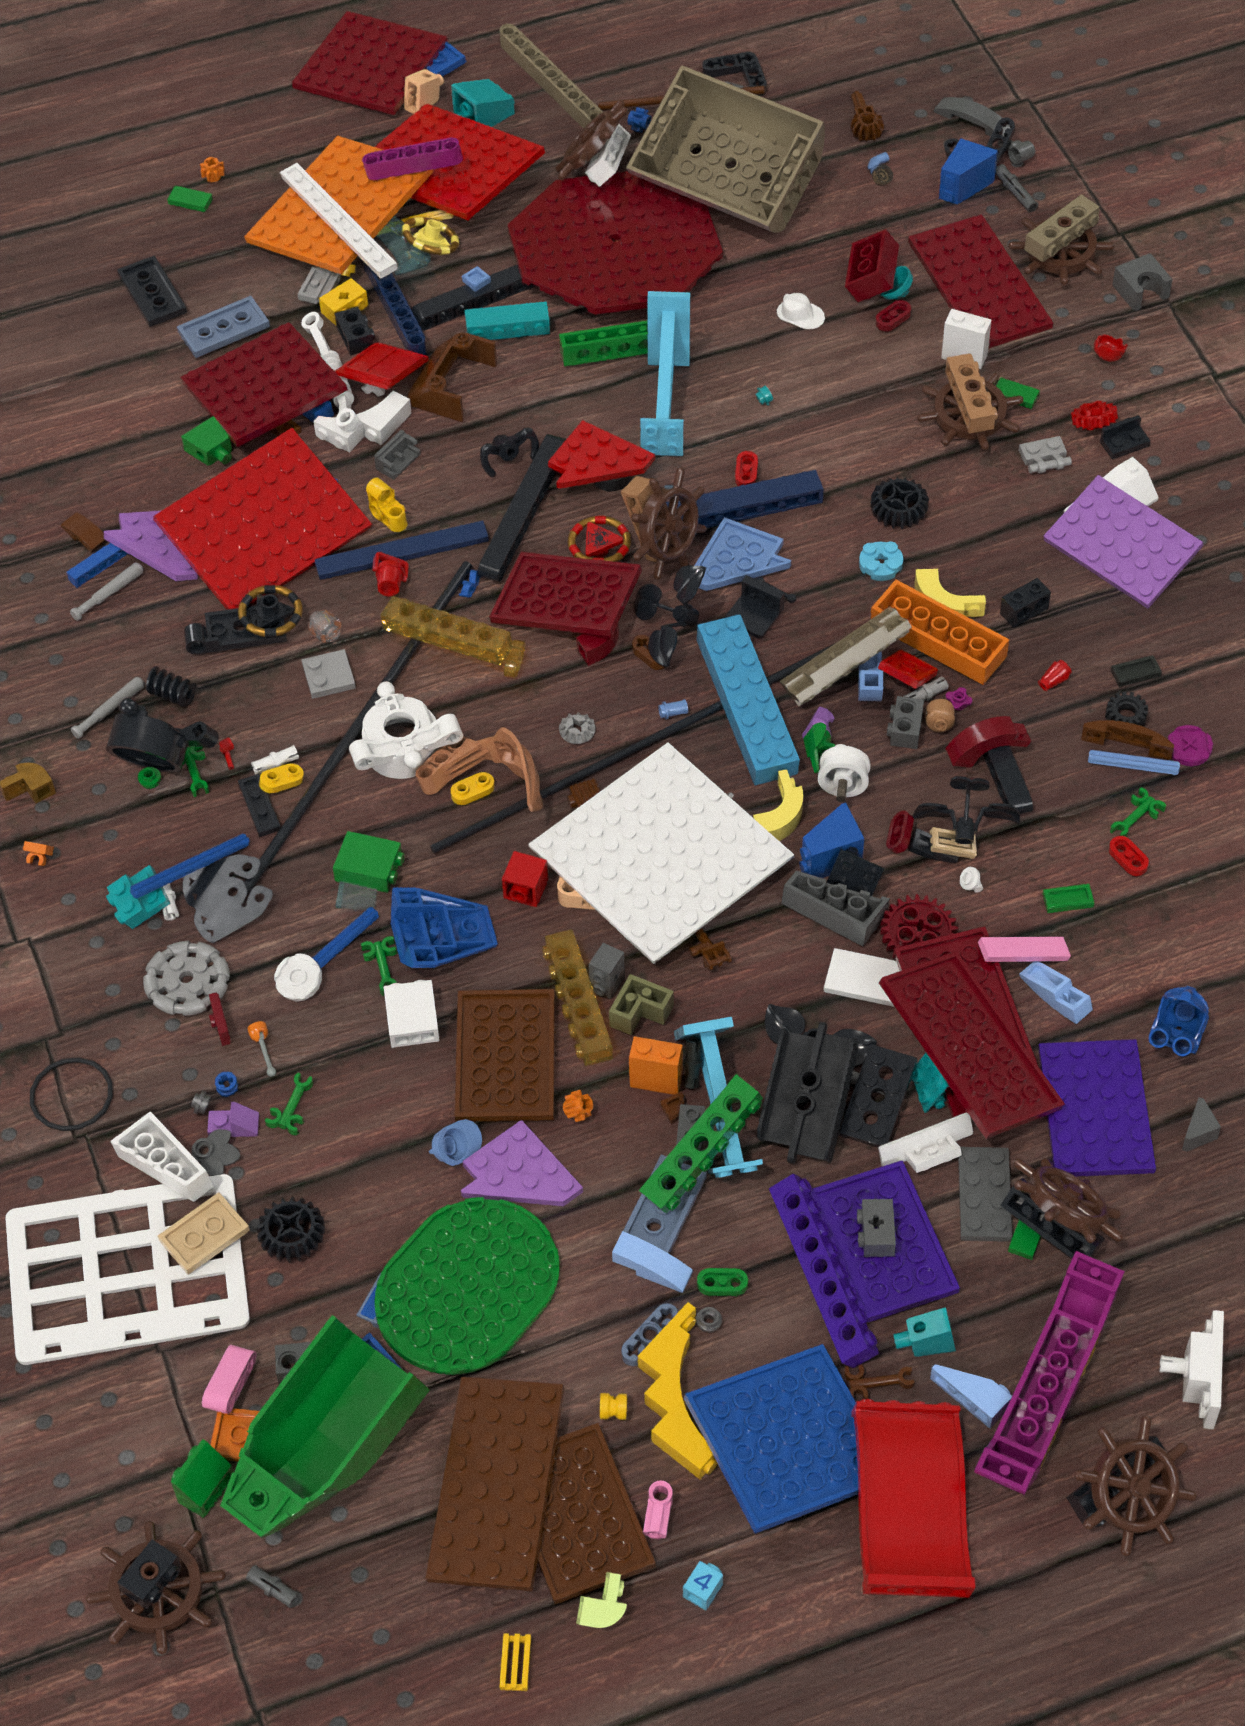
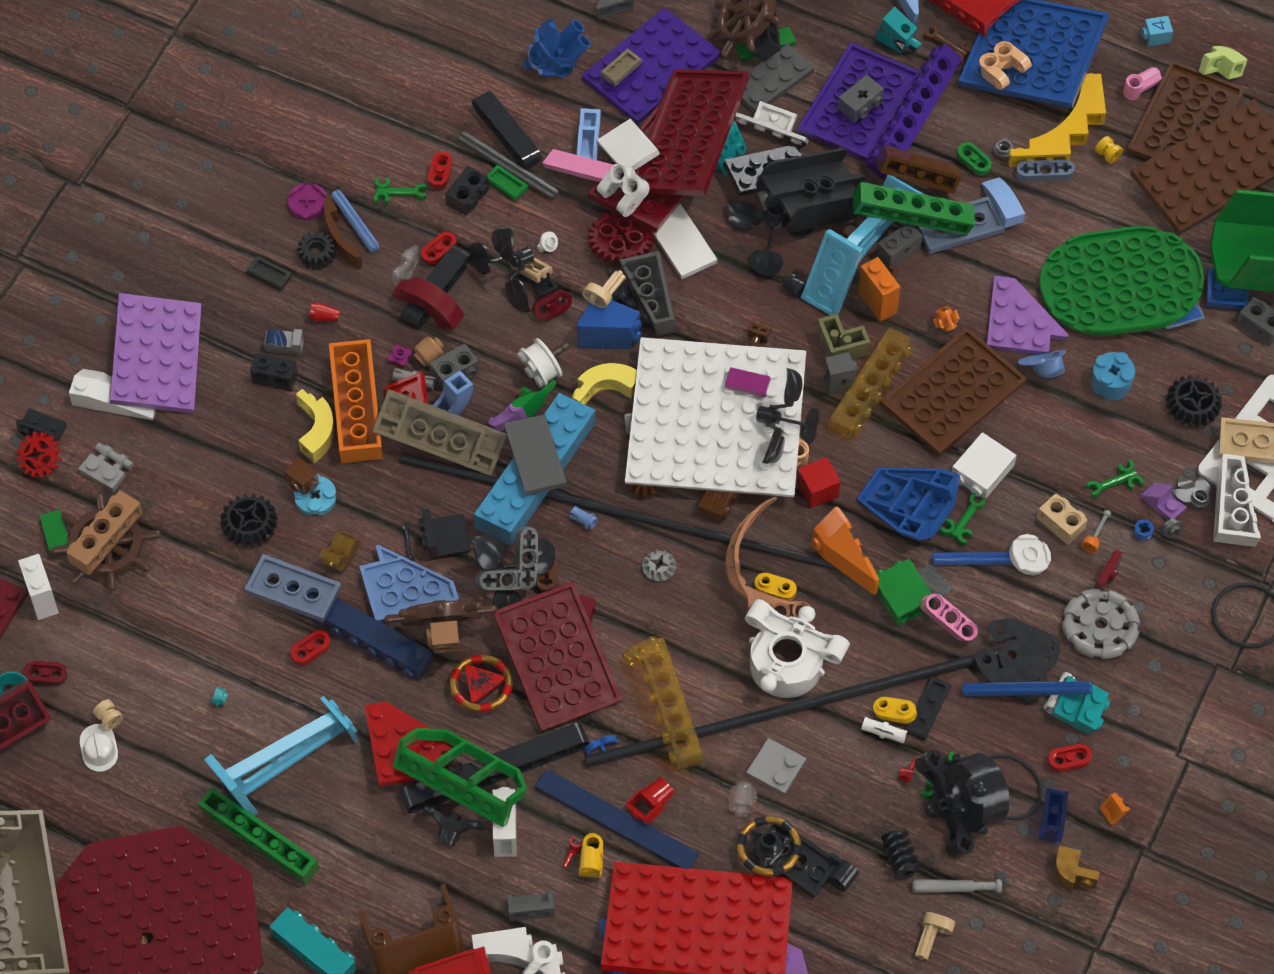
camera: 135 degrees left, 5 degrees up
none -> tan wheel [93,699,123,730]
none -> sand blue plate [244,554,342,622]
none -> light grey leg [263,329,304,356]
none -> reddish brown brick [284,458,319,496]
none -> pearl gold brick [319,531,361,572]
none -> clear slope [392,244,419,287]
none -> green plate [393,728,527,827]
none -> red plate [421,232,457,265]
none -> black brick [445,166,489,216]
none -> dark grey axle [458,132,558,199]
none -> black beam [472,91,542,170]
none -> dark grey beam [475,526,538,590]
none -> white brick [493,787,517,857]
none -> dark grey tile [504,414,567,495]
none -> red hand [562,836,583,869]
none -> tan piece [582,270,626,309]
none -> white tile [597,119,660,173]
none -> white piece [597,163,649,217]
none -> dark tan plate [600,48,642,87]
none -> magenta tile [725,367,771,398]
none -> black plant [756,368,820,464]
none -> black wheel [783,272,807,298]
none -> orange wedge [811,507,879,595]
none -> reddish brown brick [876,145,962,194]
none -> tan piece [915,912,955,960]
none -> bright pink beam [920,594,978,641]
none -> light nougat piece [980,41,1032,90]
none -> black piece [988,753,1044,821]
none -> tan brick [1037,493,1088,545]
none -> clear blue brick [1039,788,1069,843]
none -> red plate [1048,744,1092,772]
none -> dark azure brick [1091,352,1135,401]

